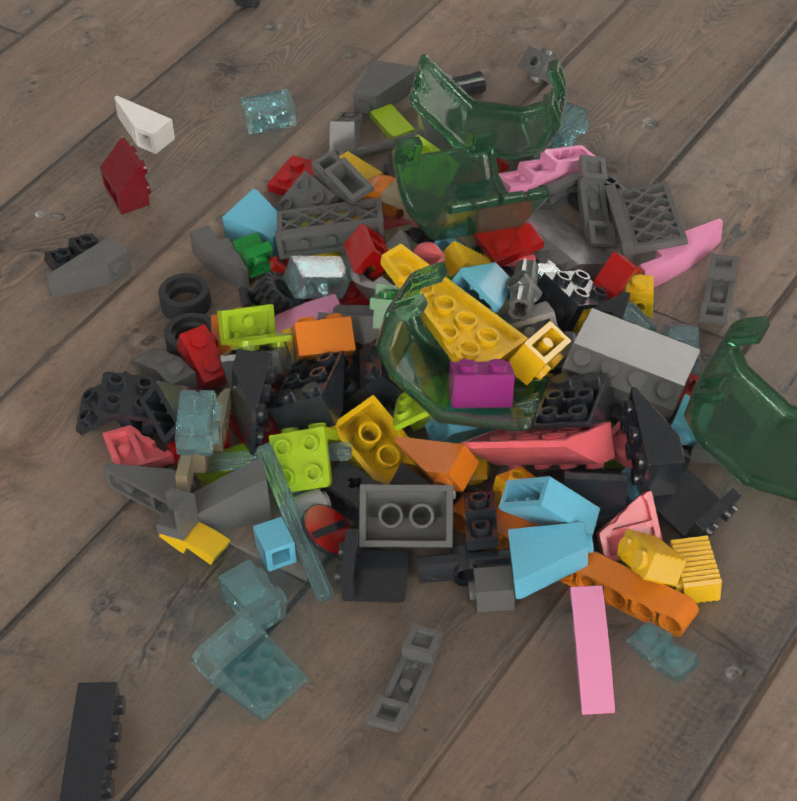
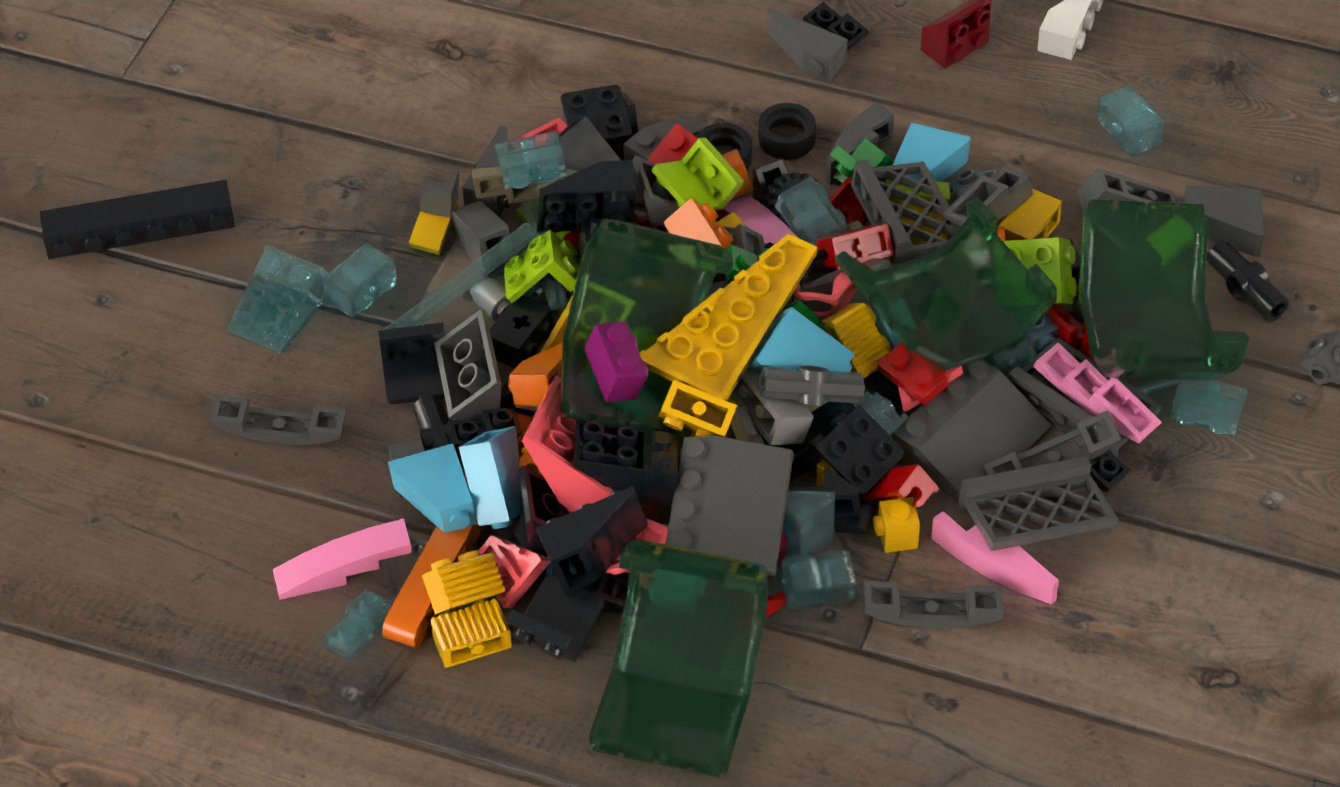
camera: 75 degrees right, 5 degrees up
medium azure brick [253,517,297,572] -> none
red wing [267,155,316,196] -> none
red piece [301,504,352,557] -> none

